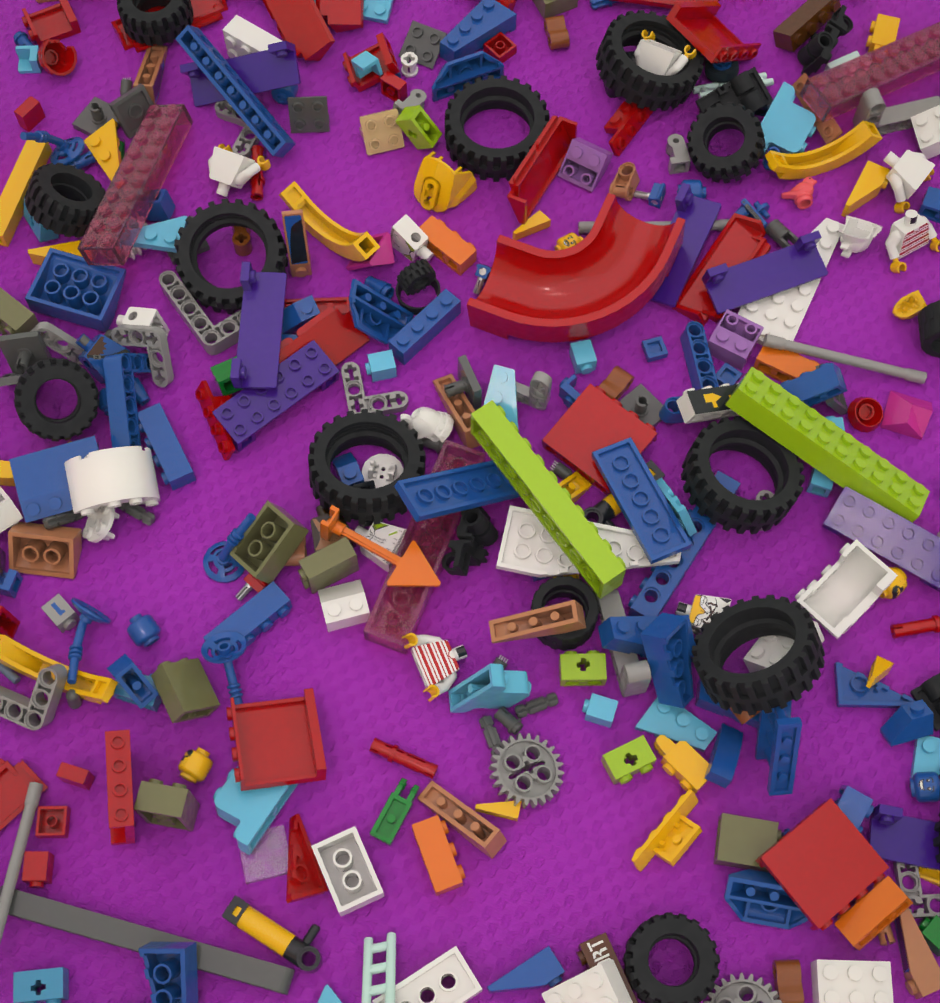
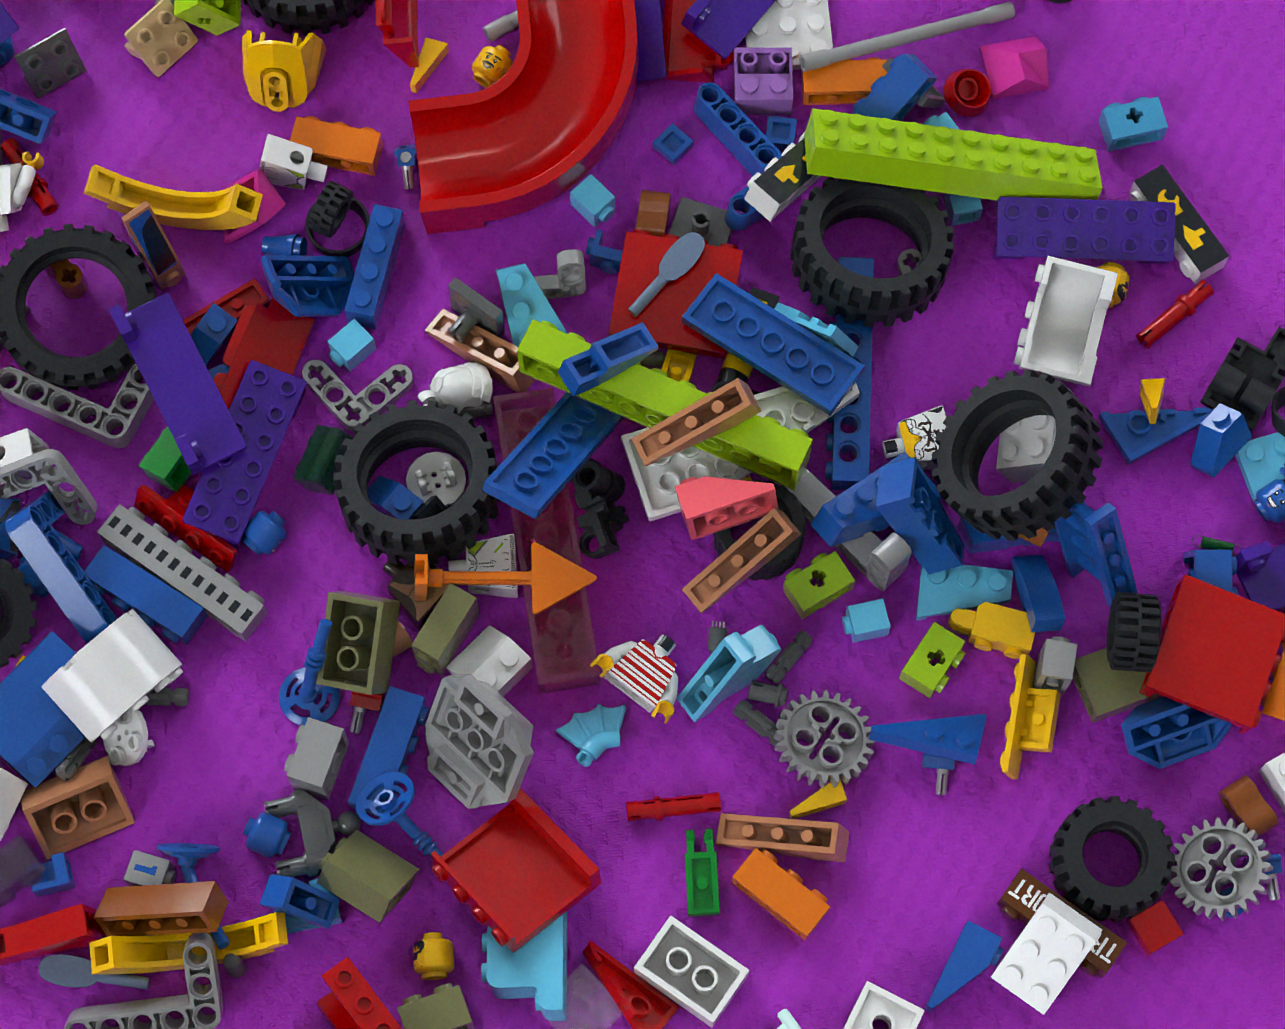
camera: 30 degrees left, 5 degrees up
none -> dark orange brick [94,881,229,937]
none -> light grey brick [97,504,268,642]
none -> blue head [243,511,287,556]
none -> dark grey connector [264,789,361,878]
none -> light grey brick [284,717,350,800]
none -> brick [293,425,353,495]
none -> light grey piece [425,674,534,809]
none -> medium azure arm [556,704,626,767]
none -> blue slope [558,322,658,397]
none -> sand blue piece [628,232,705,317]
none -> nougat slope [632,378,761,466]
none -> coral slope [675,476,778,541]
none -> blue wing [869,714,987,765]
none -> blue piece [921,752,955,796]
none -> light grey brick [1033,637,1077,695]
none -> black tyre [1107,592,1161,673]
none -> green piece [1192,535,1243,556]

